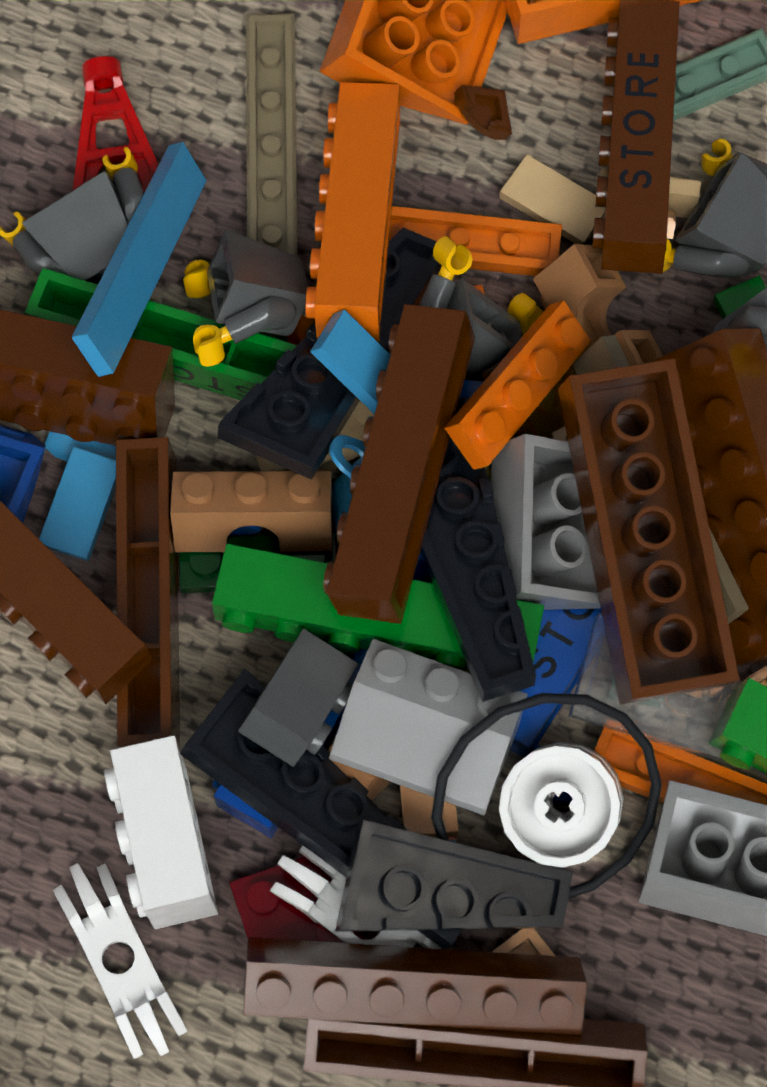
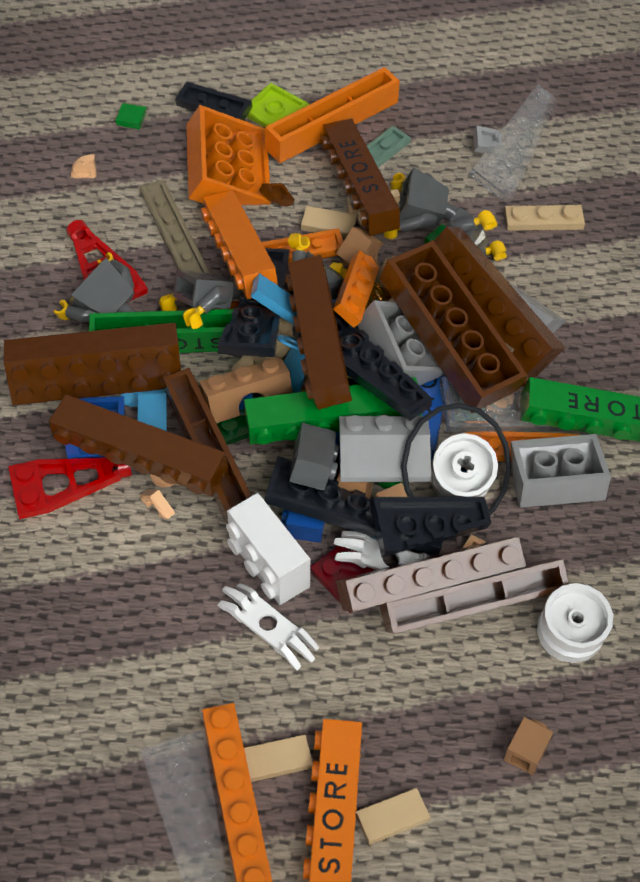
camera: 25 degrees left, 15 degrees down
dark azure tile [72,142,207,377] -> none
none -> light nougat tile [140,489,175,519]

